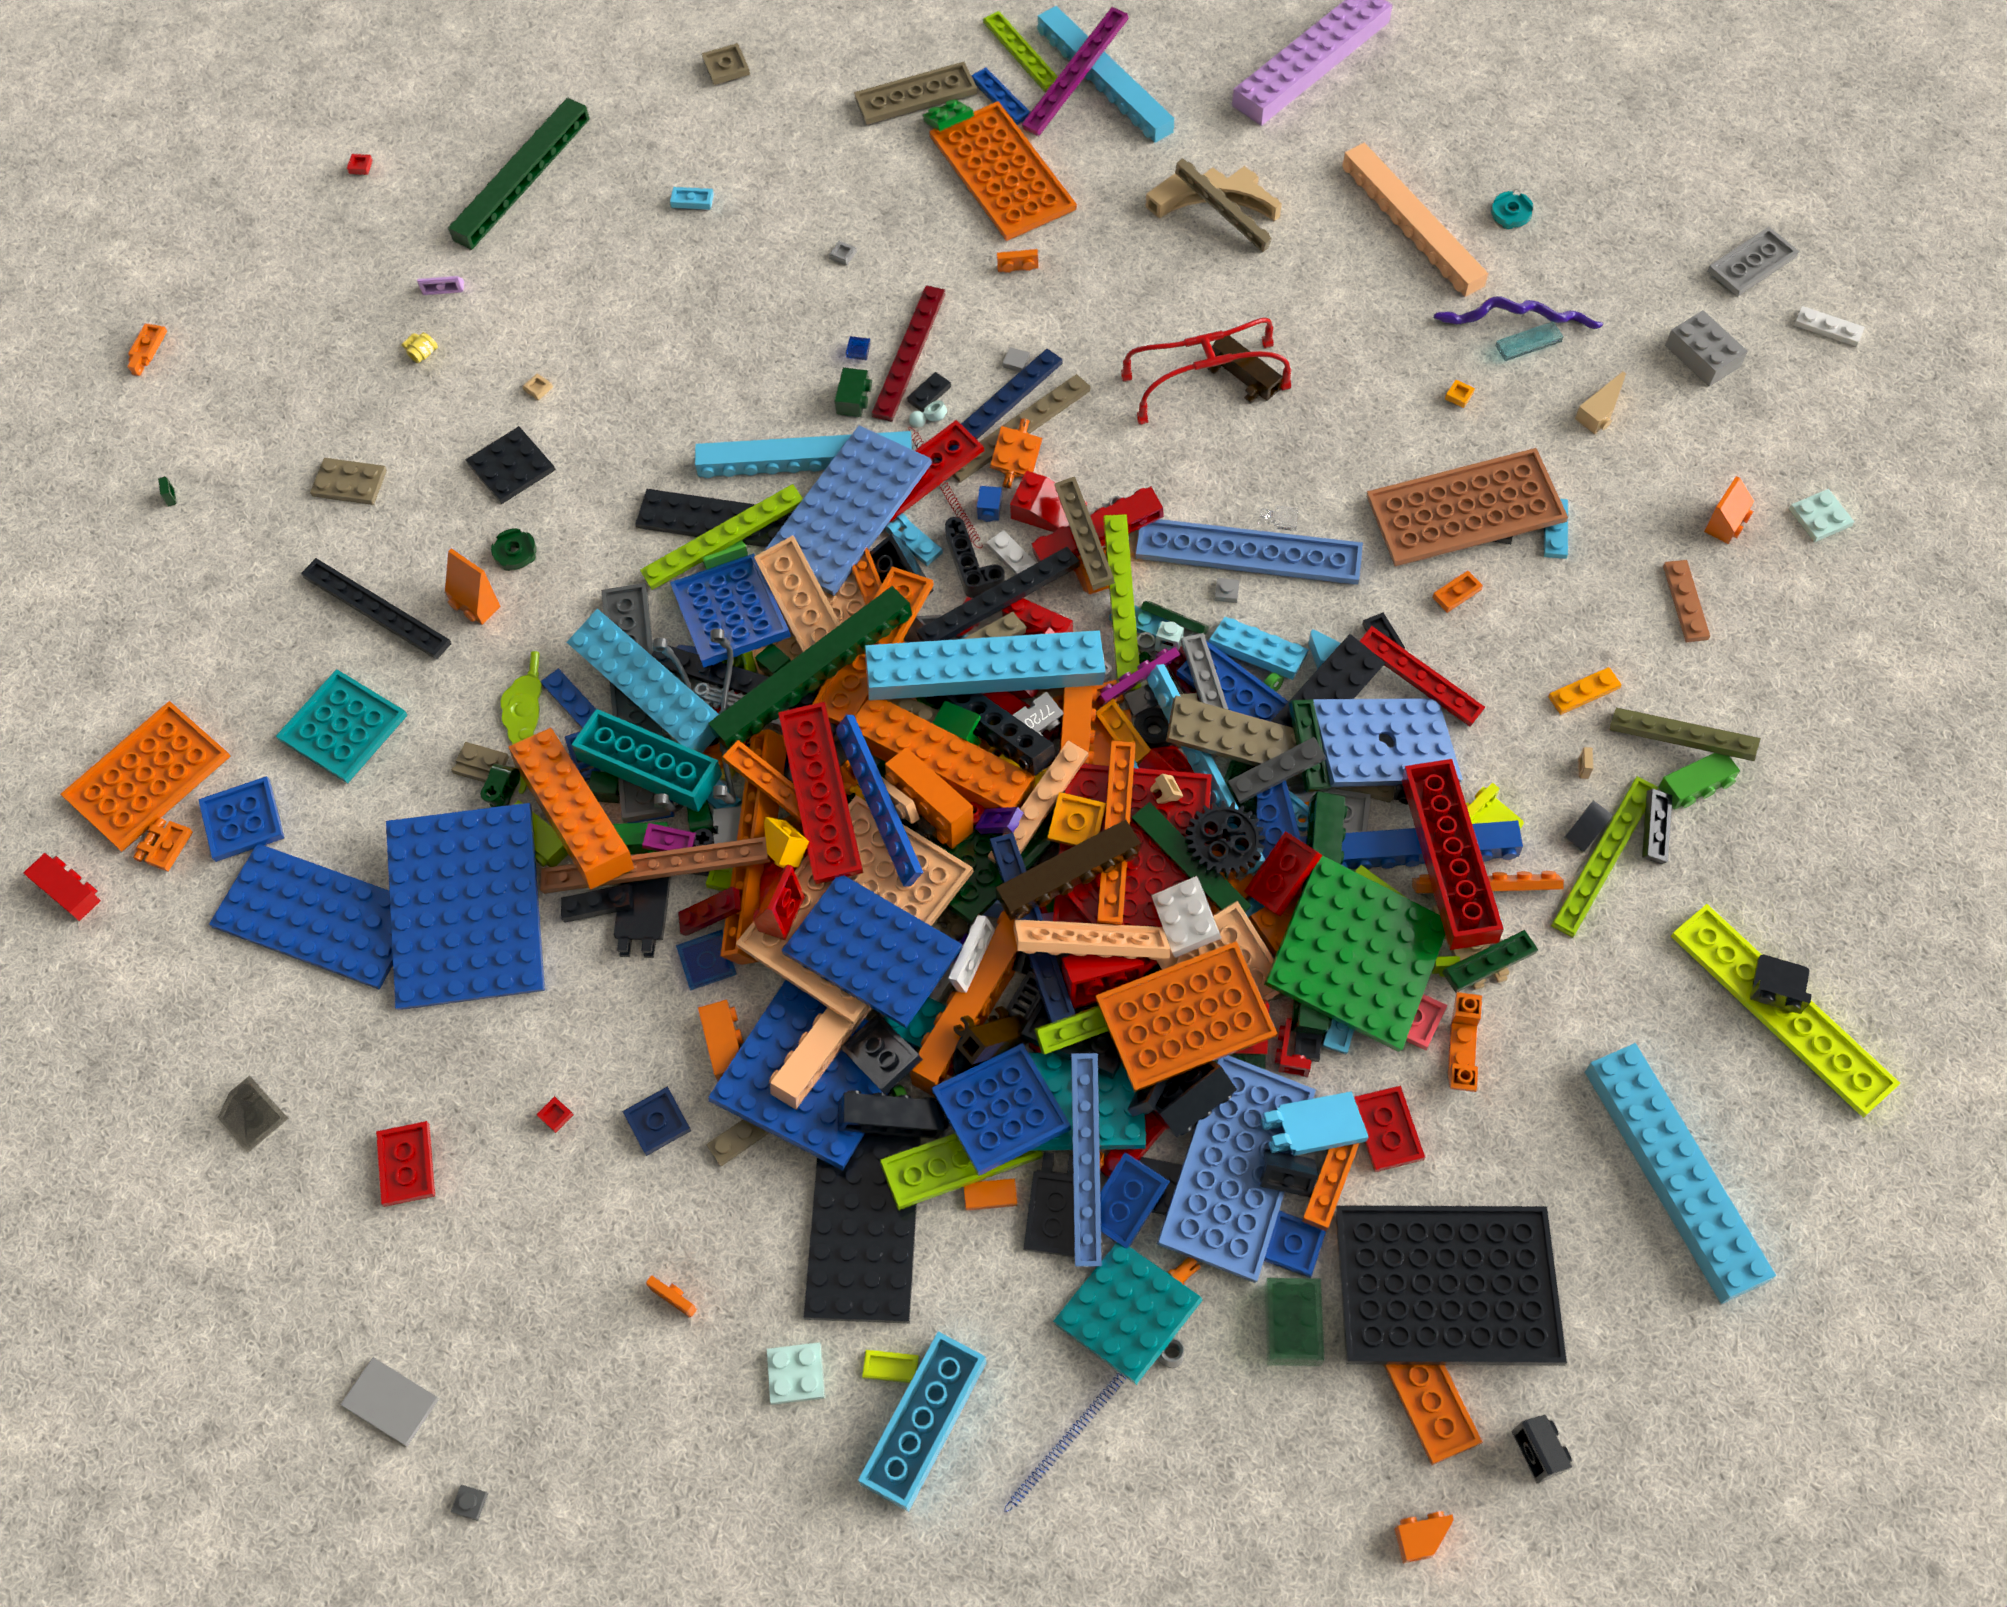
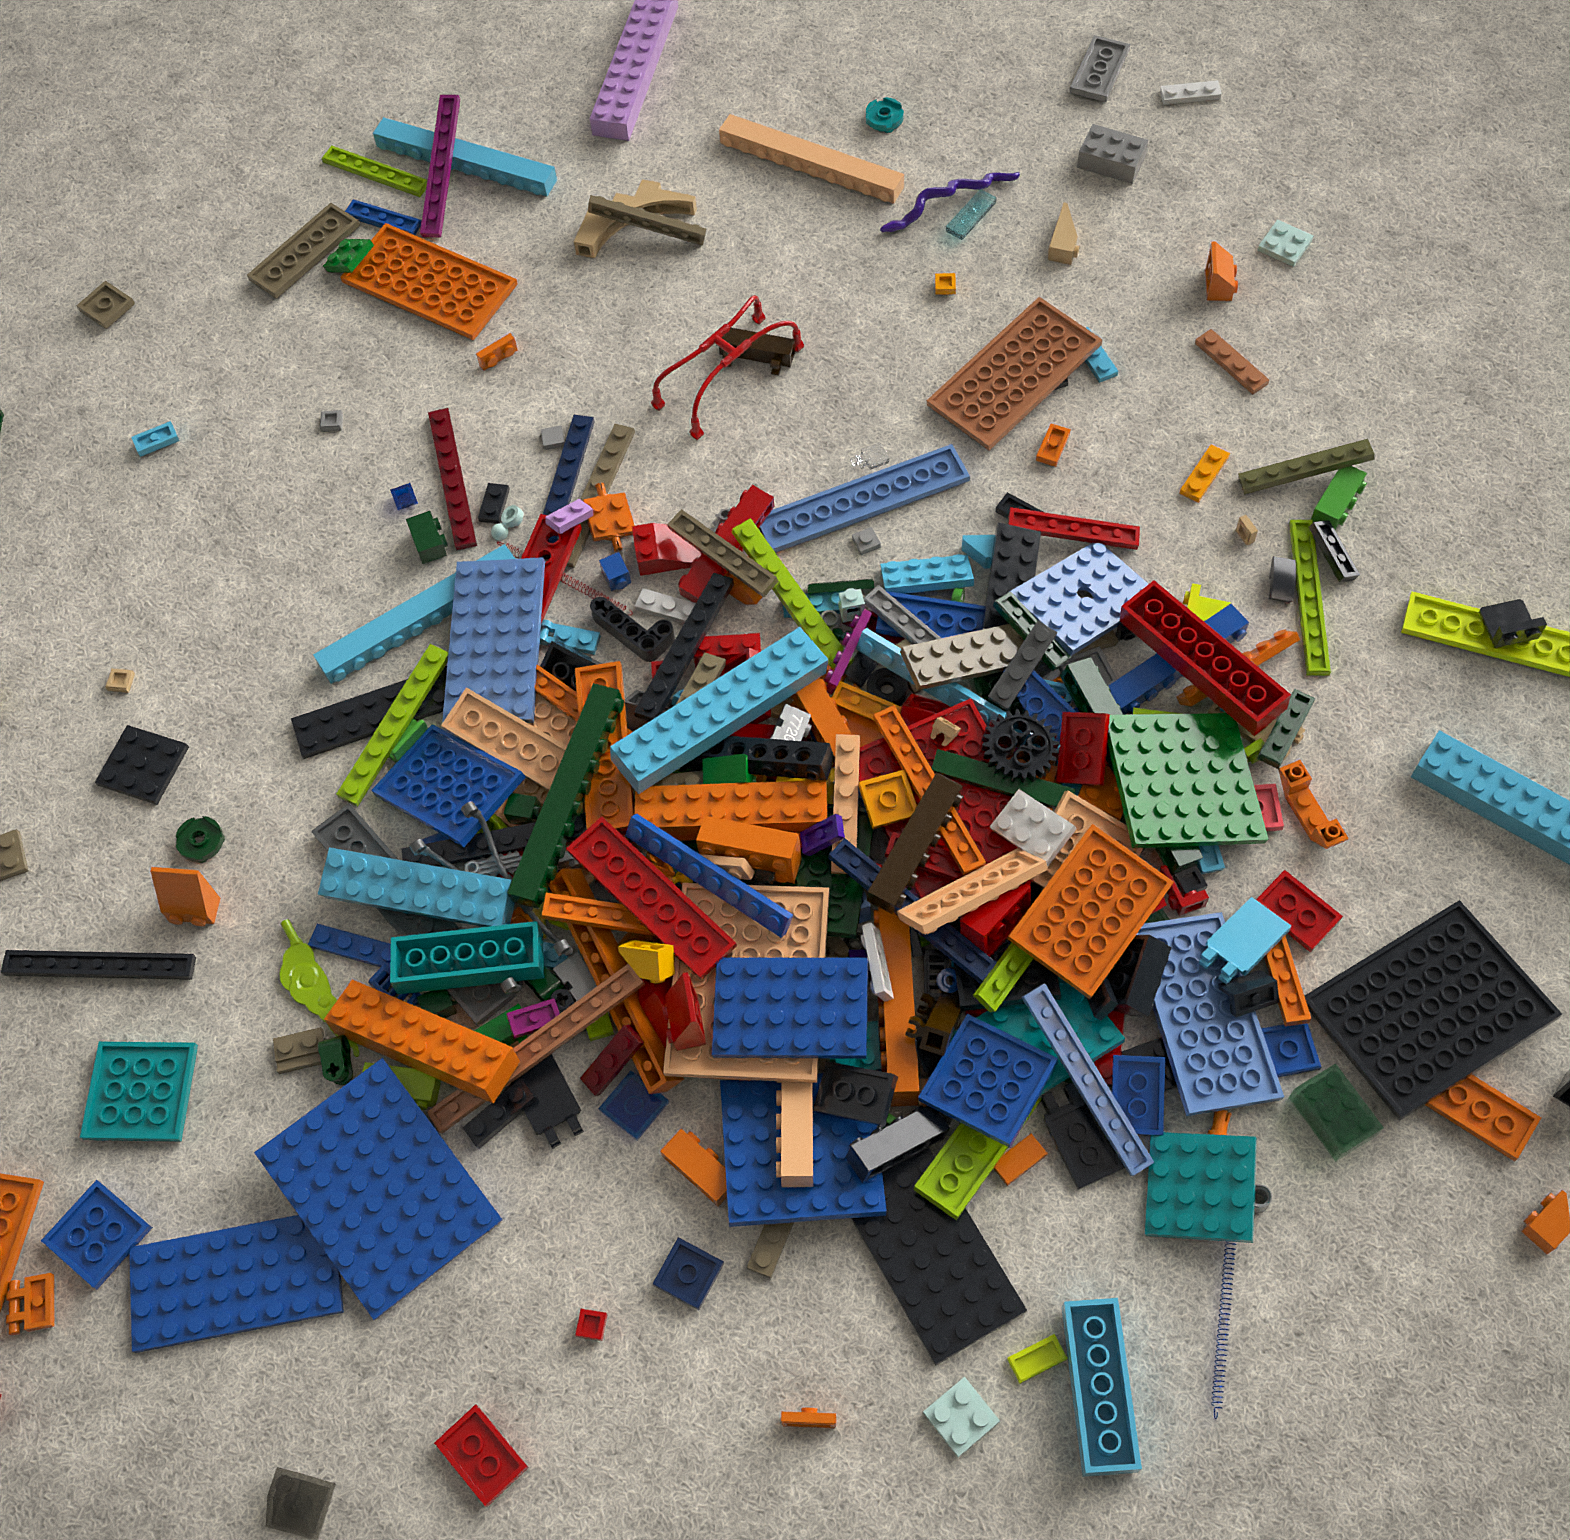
camera: 30 degrees left, 0 degrees up
none -> lavender plate [545,499,593,534]
none -> blue plate [936,968,958,993]

